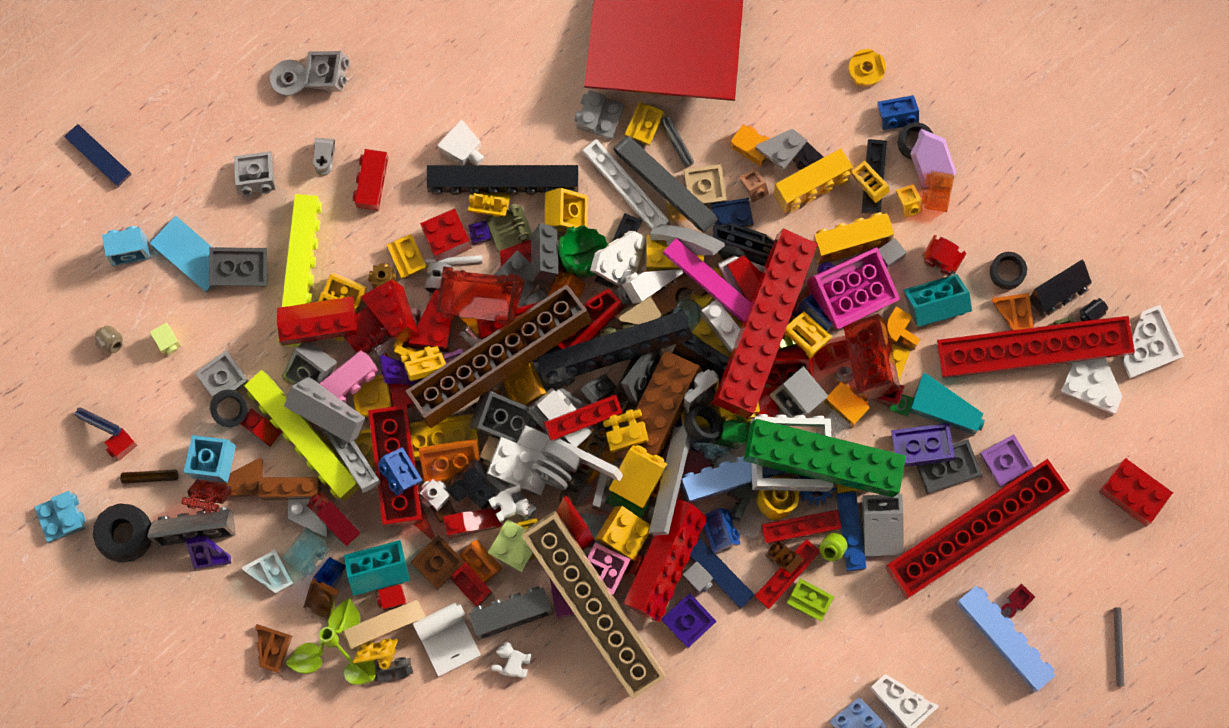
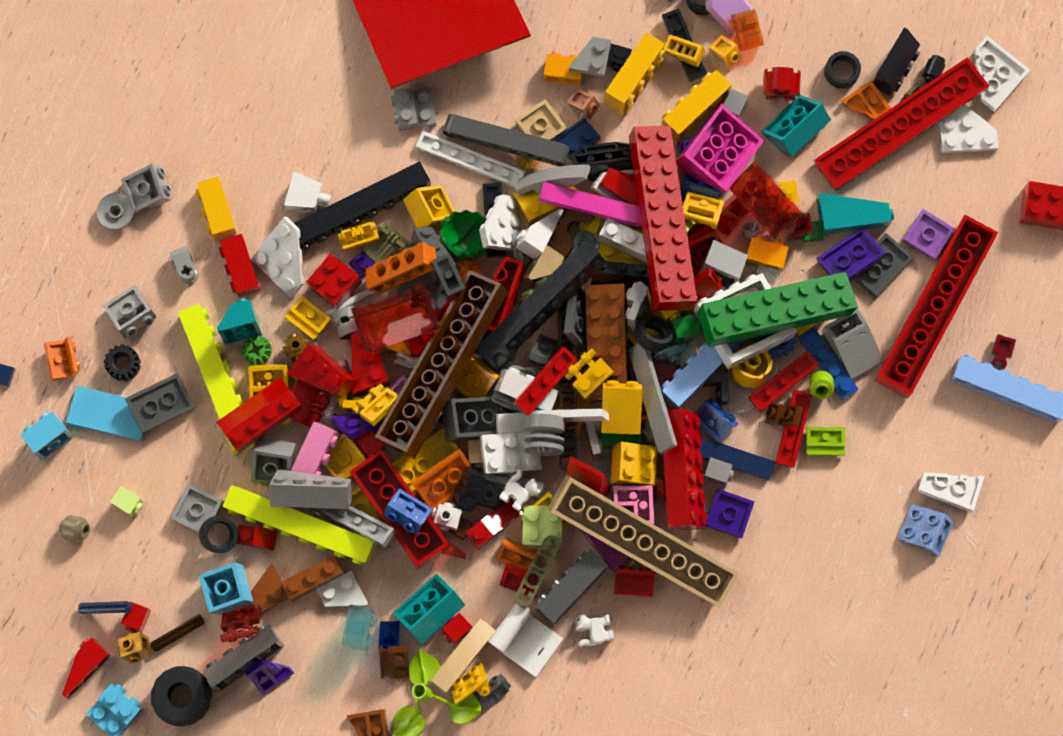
camera: 30 degrees left, 0 degrees up
white wing [242,550,294,594] -> none
dark red brick [306,492,360,547] -> none
reddish brown plate [410,535,465,590] -> none
yellow plate [625,101,664,146] -> none
dark grey axle [661,116,694,168] -> none
light orange brick [885,306,921,350] -> none
none -> orange bracket [44,337,80,381]
none -> red slope [62,637,112,698]
none -> black tyre [104,344,141,381]
none -> pearl gold brick [118,632,151,663]
none -> yellow brick [195,176,237,240]
none -> teal slope [217,298,262,345]
none -> bright green gear [241,335,272,365]
none -> white plate [251,217,304,298]
none -> orange brick [366,242,436,295]
none -> dark grey slope [431,253,465,296]
none -> olive beam [515,536,560,606]
none -> red bracket [614,566,656,597]
none -> red brick [694,267,722,299]

